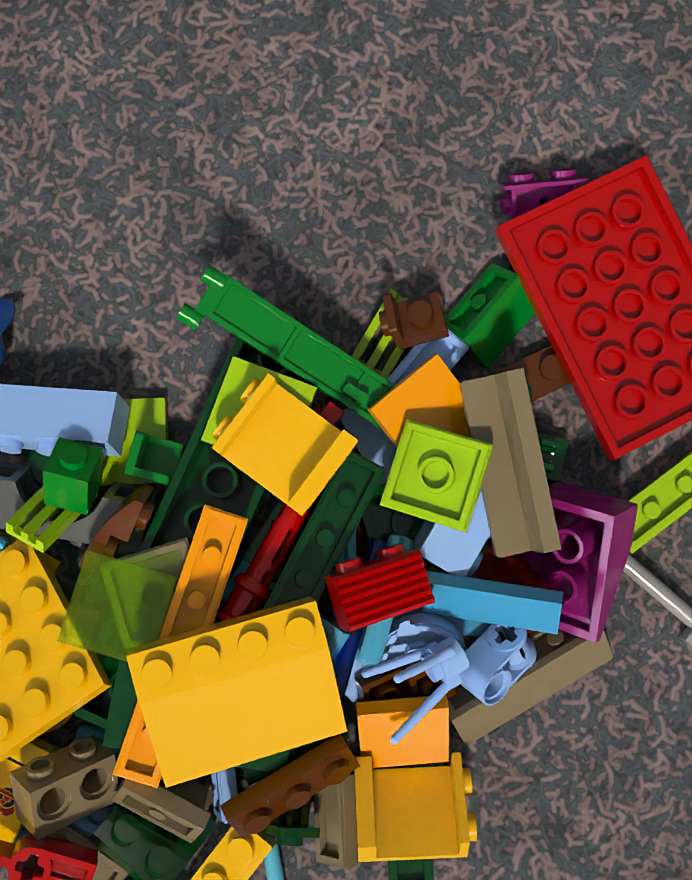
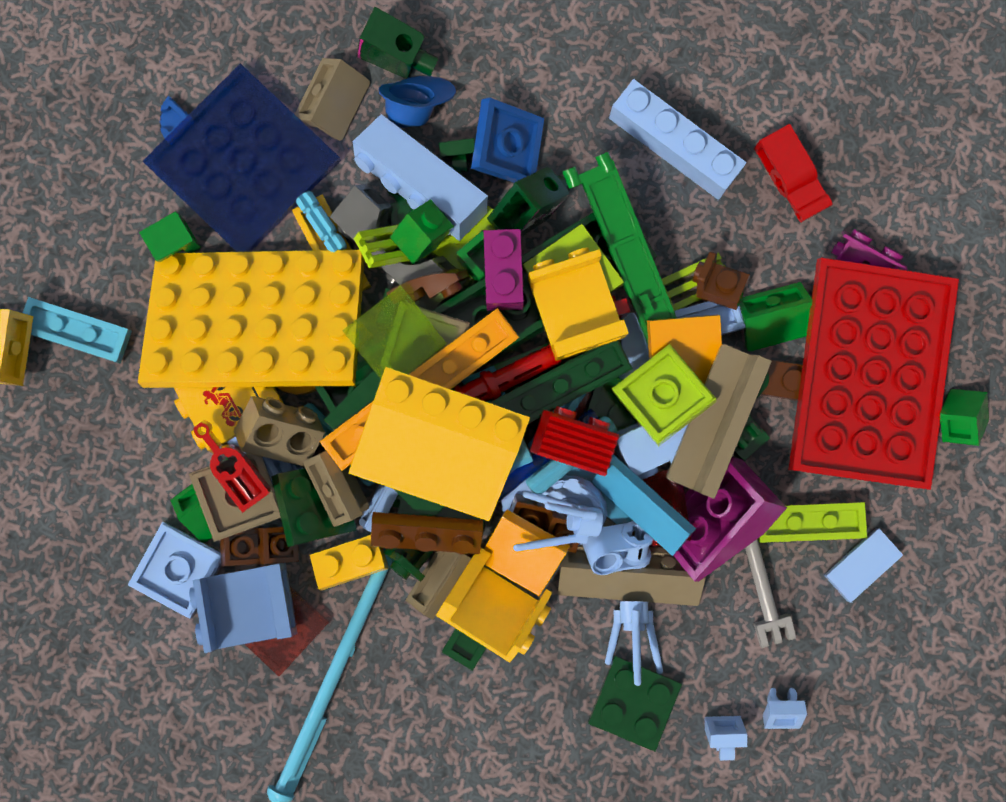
camera: 35 degrees right, 0 degrees up
none -> dark green tile [439,138,475,173]
none -> blue plate [471,98,544,183]
none -> magenta brick [483,229,524,311]
none -> dark green torso [487,167,570,237]
none -> dark green plate [588,655,682,752]
none -> light blue plant [605,601,663,686]
none -> light blue brick [609,79,747,200]
none -> red piece [754,124,833,223]

